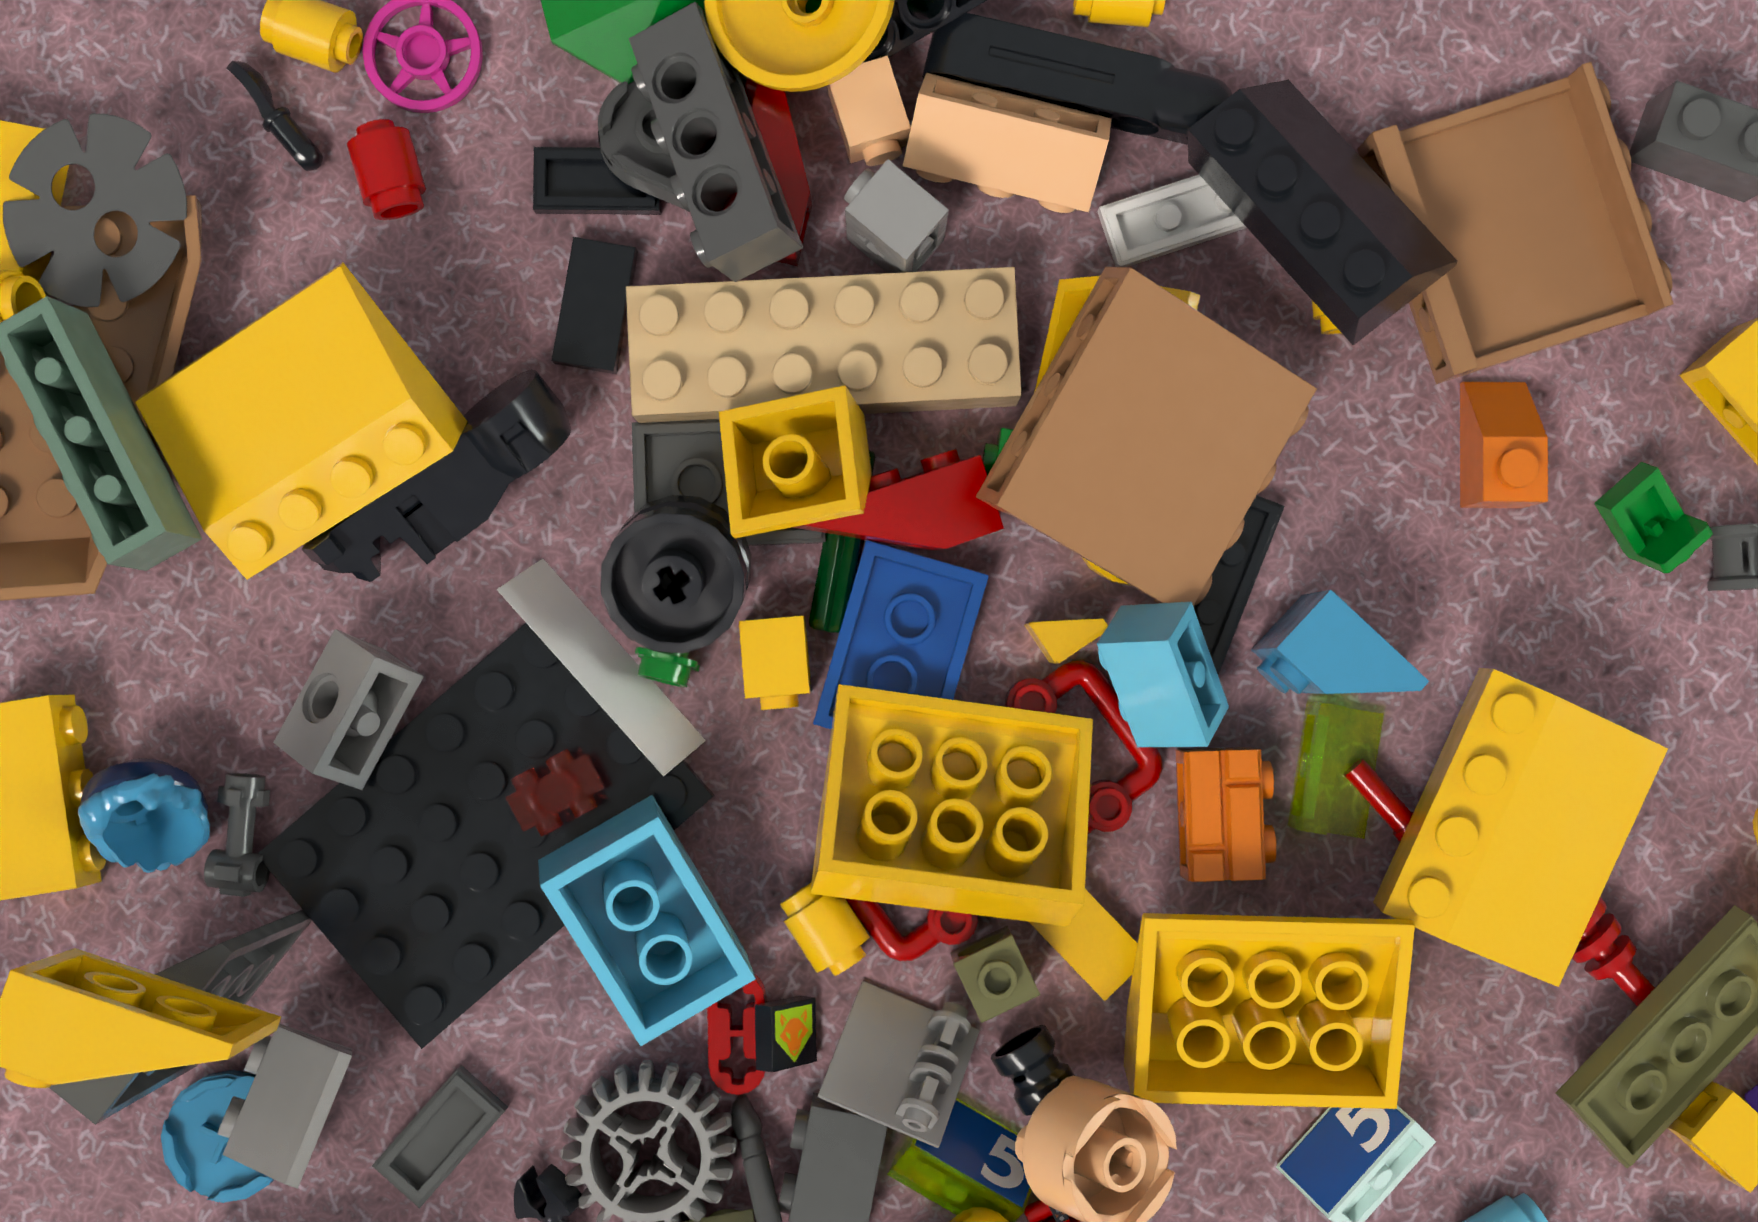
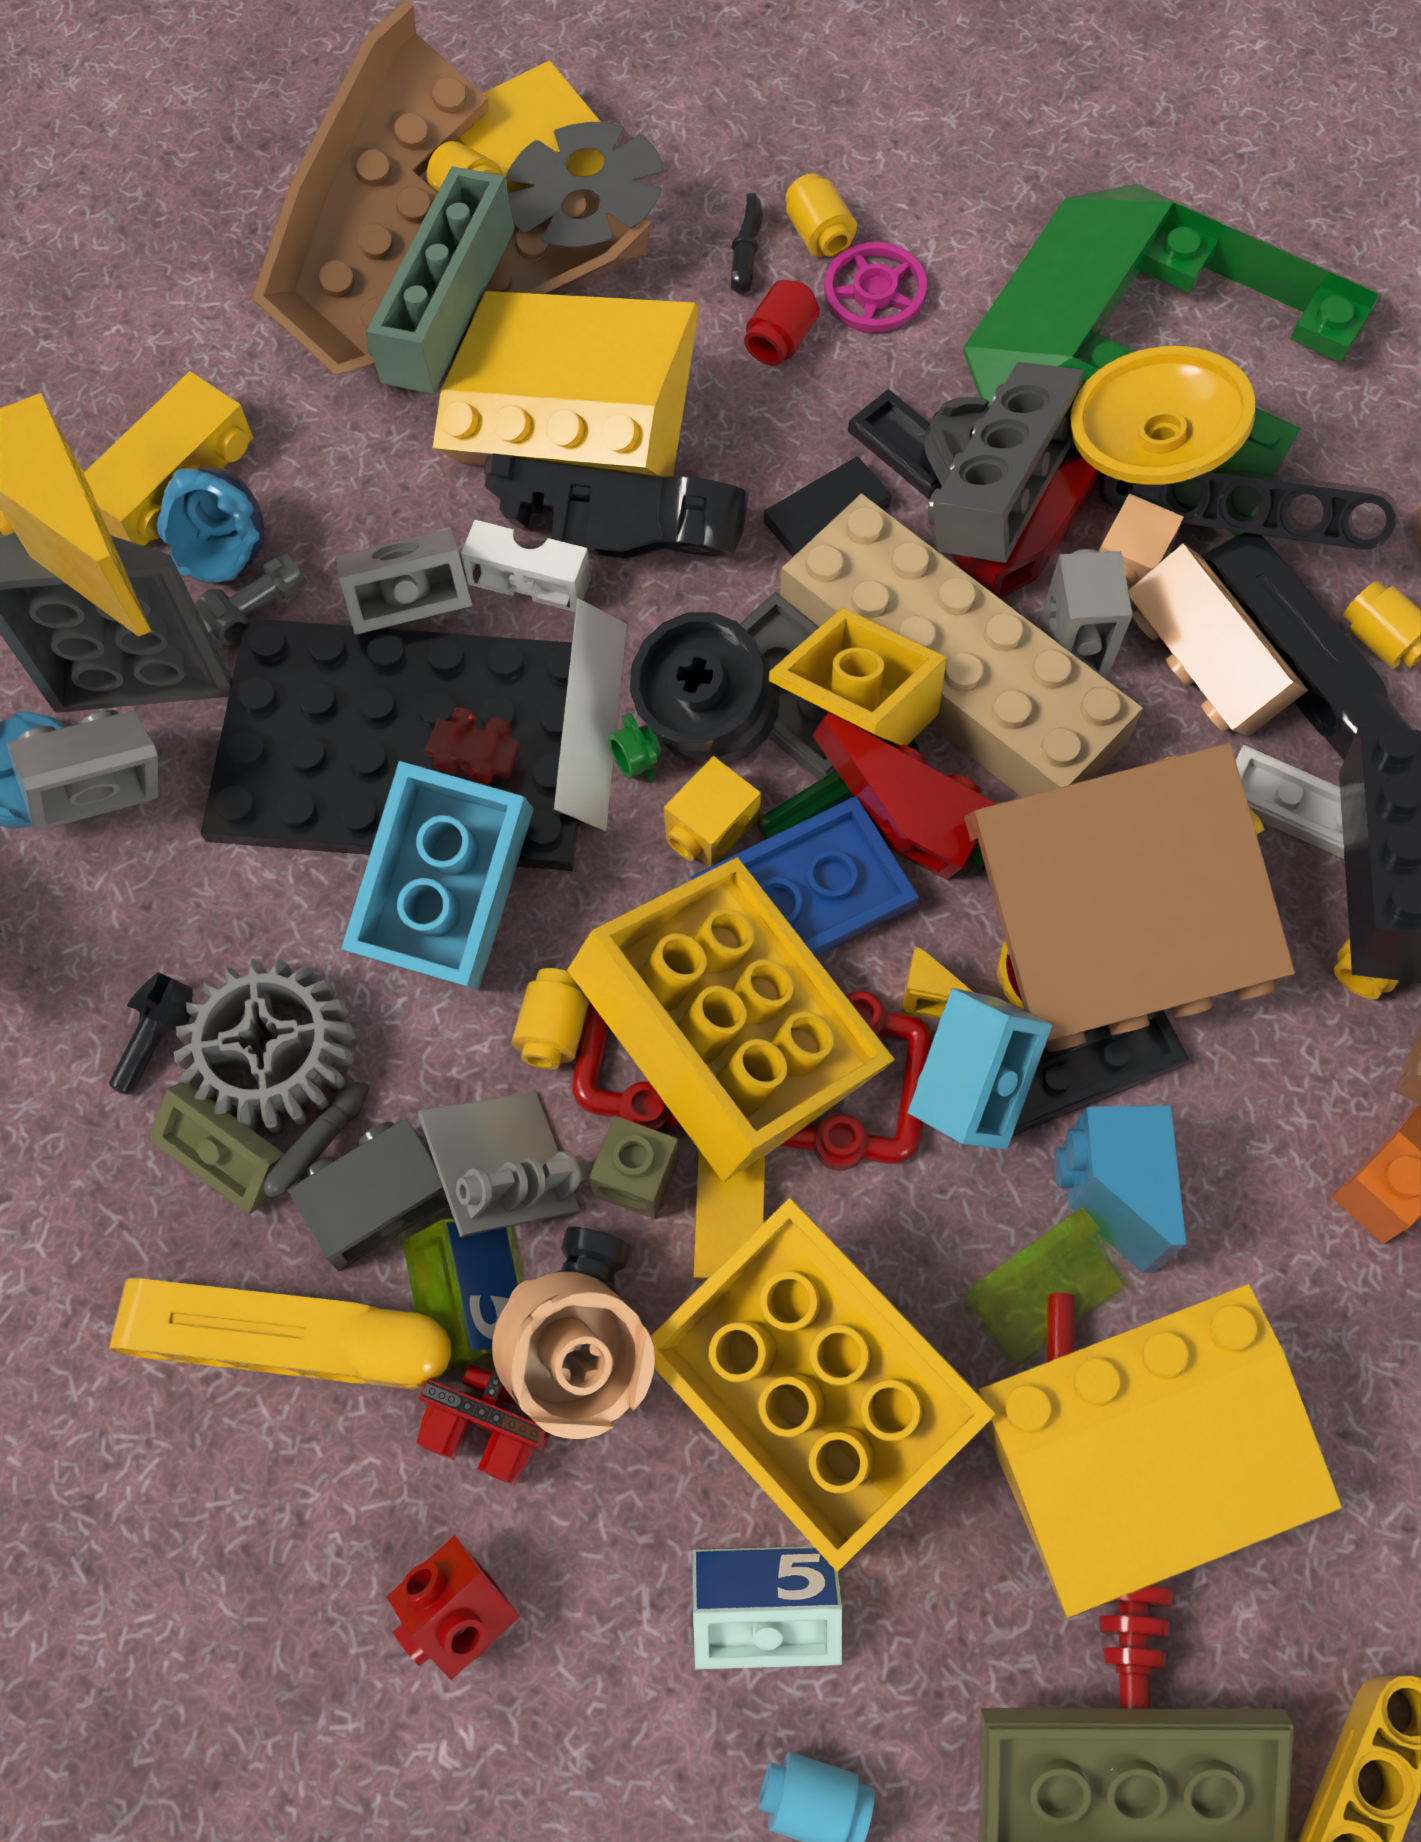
camera: 50 degrees right, 20 degrees down
dark grey tile [372,1065,508,1209] -> none
red beam [707,974,767,1095] -> none
tile [755,996,817,1072] -> none
orange brick [1175,747,1276,882] -> none
none -> white piece [461,520,591,612]

